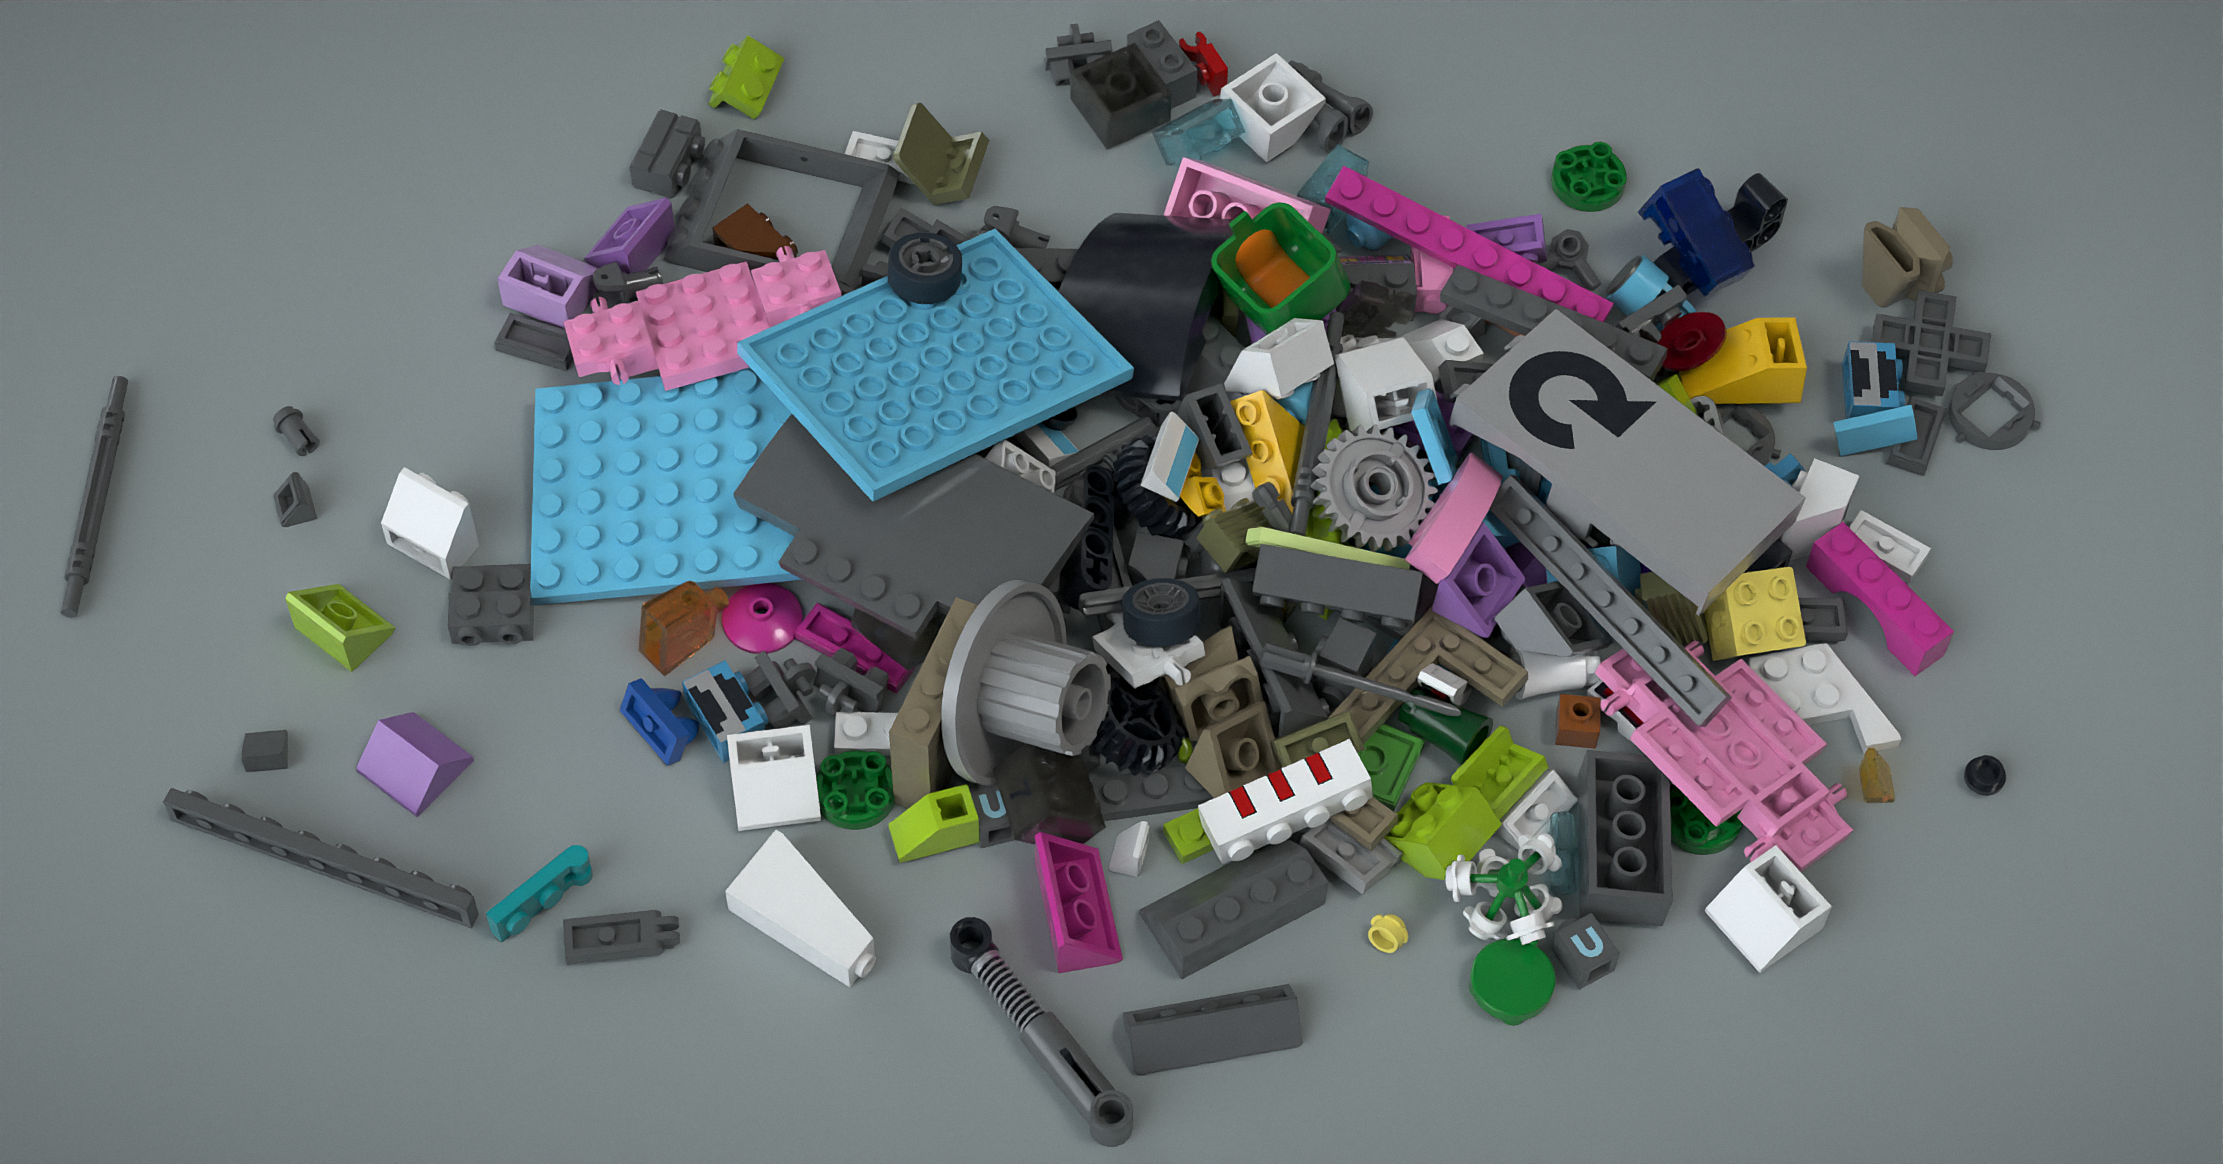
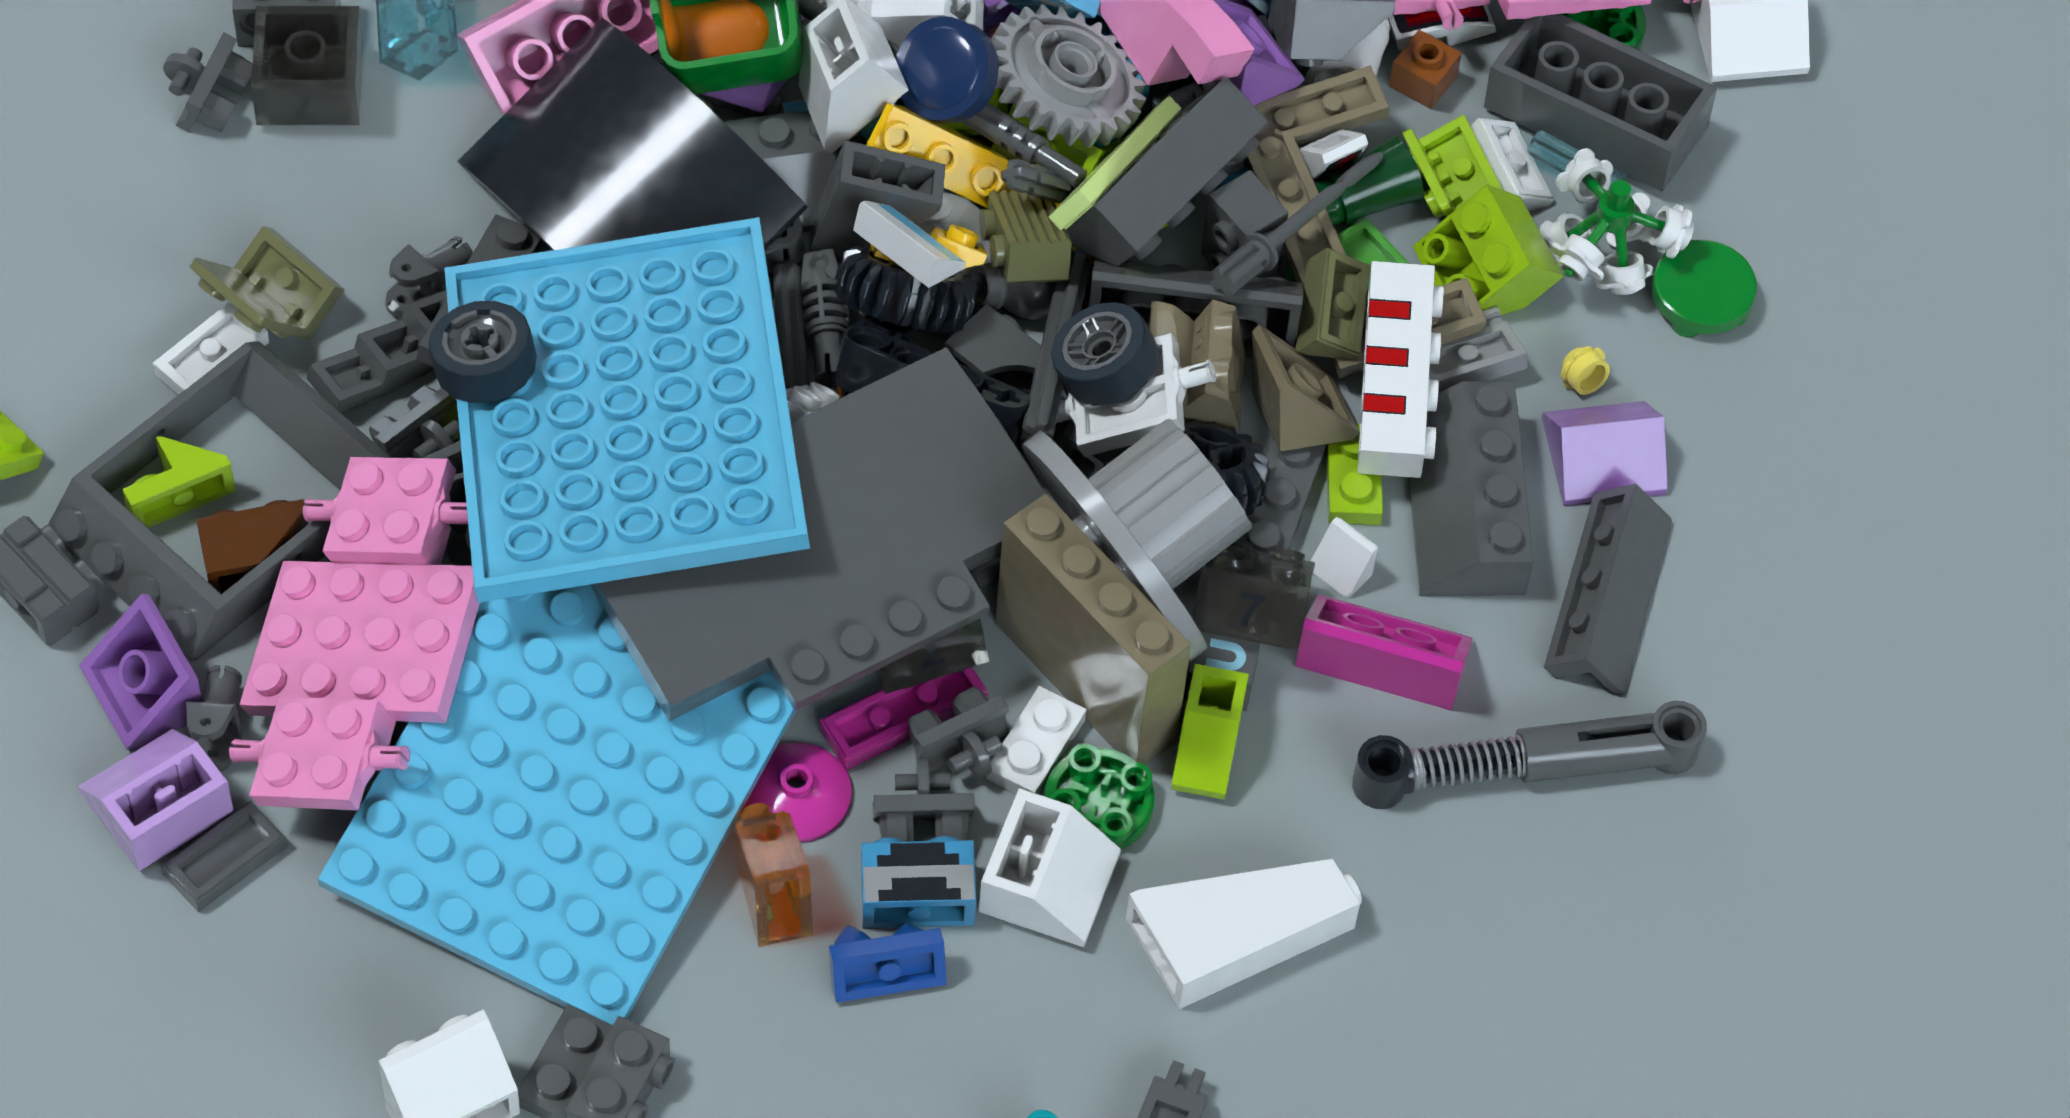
camera: 65 degrees left, 0 degrees up
dark grey brick [1551,913,1620,990] -> none
none -> lime slope [122,436,236,528]
none -> dark blue piece [896,16,999,123]
none -> slope [1541,401,1668,506]

